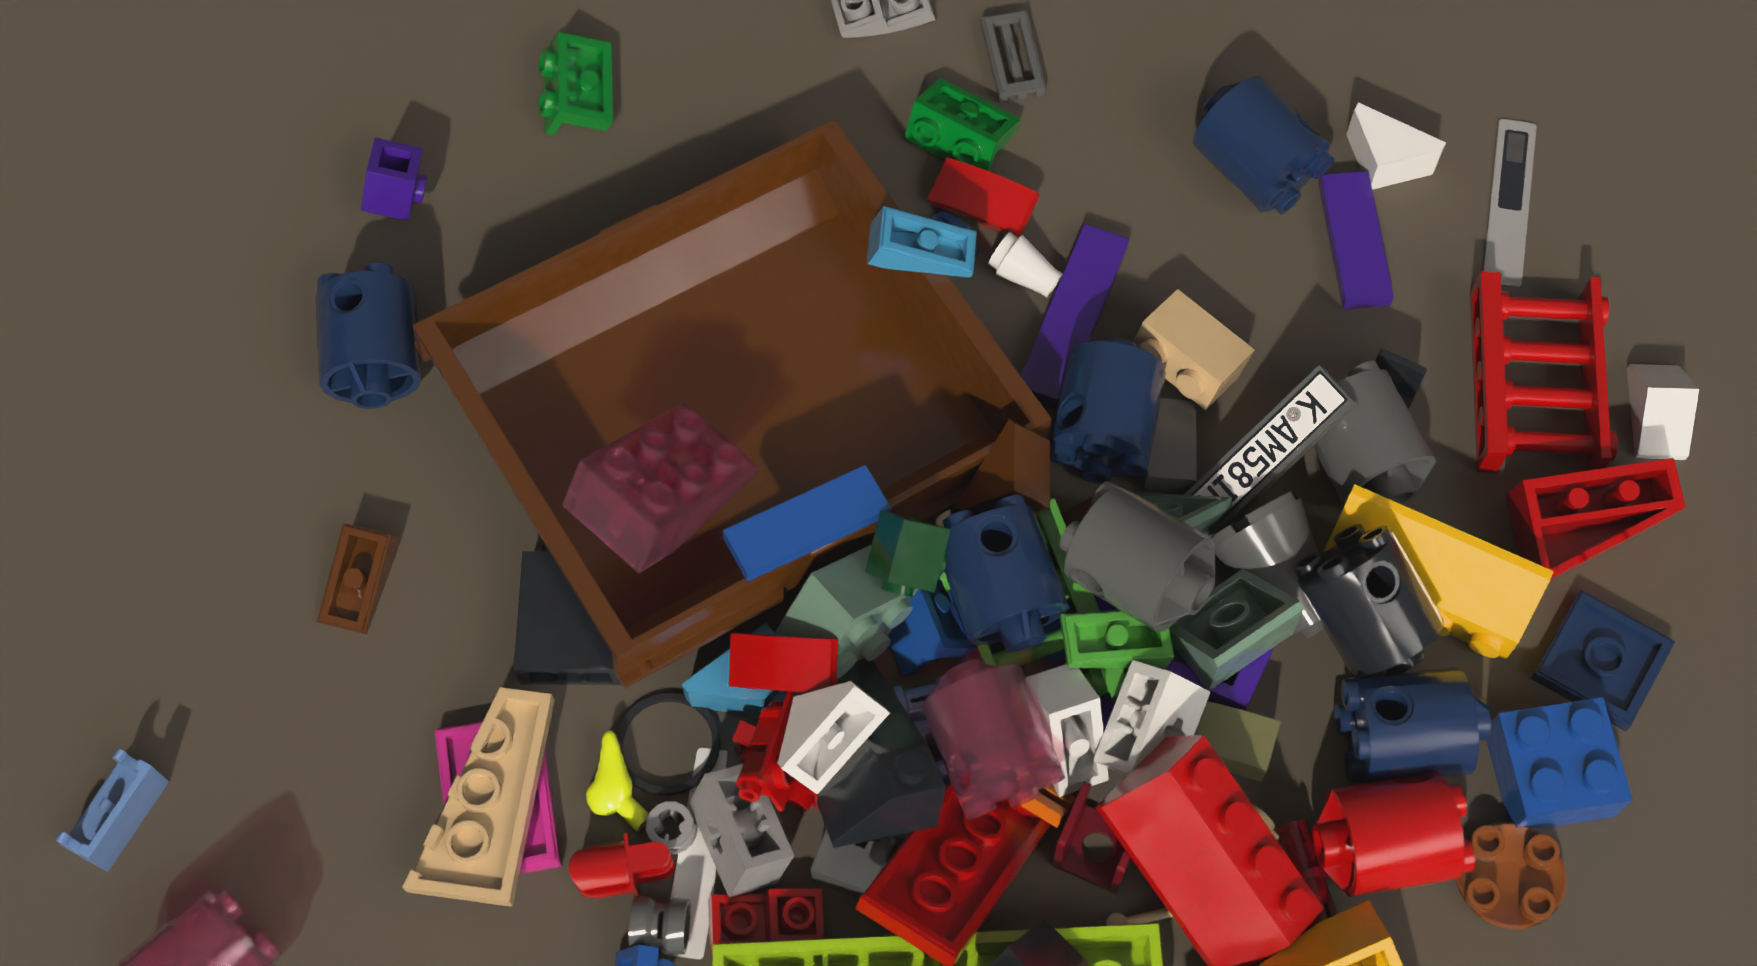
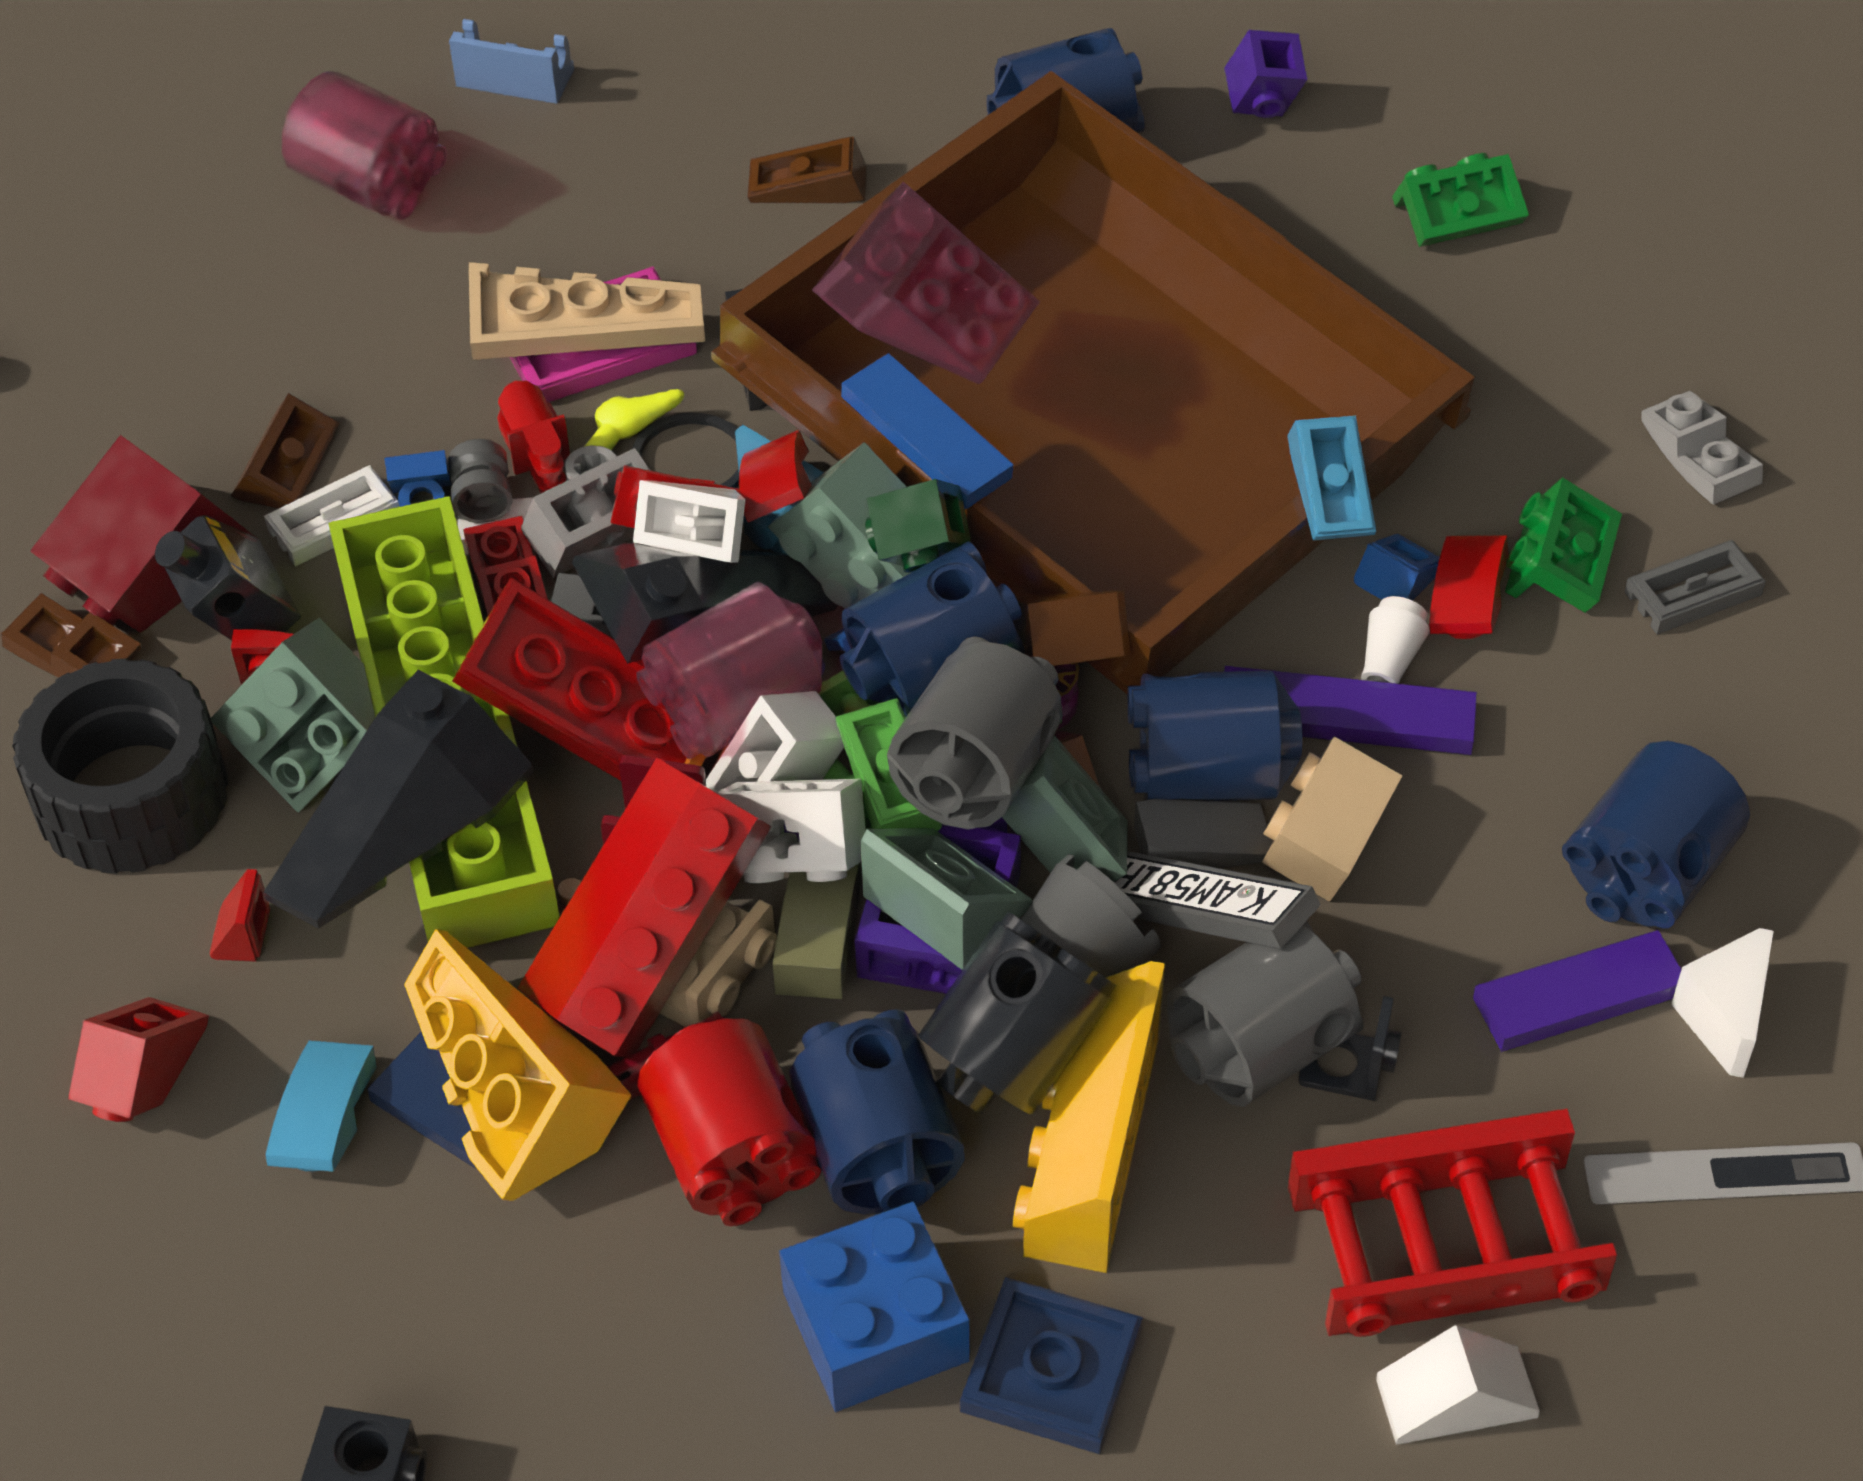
camera: 75 degrees right, 15 degrees down
dark orange dish [1456,822,1566,930] -> none
red wedge [1505,458,1686,581] -> none

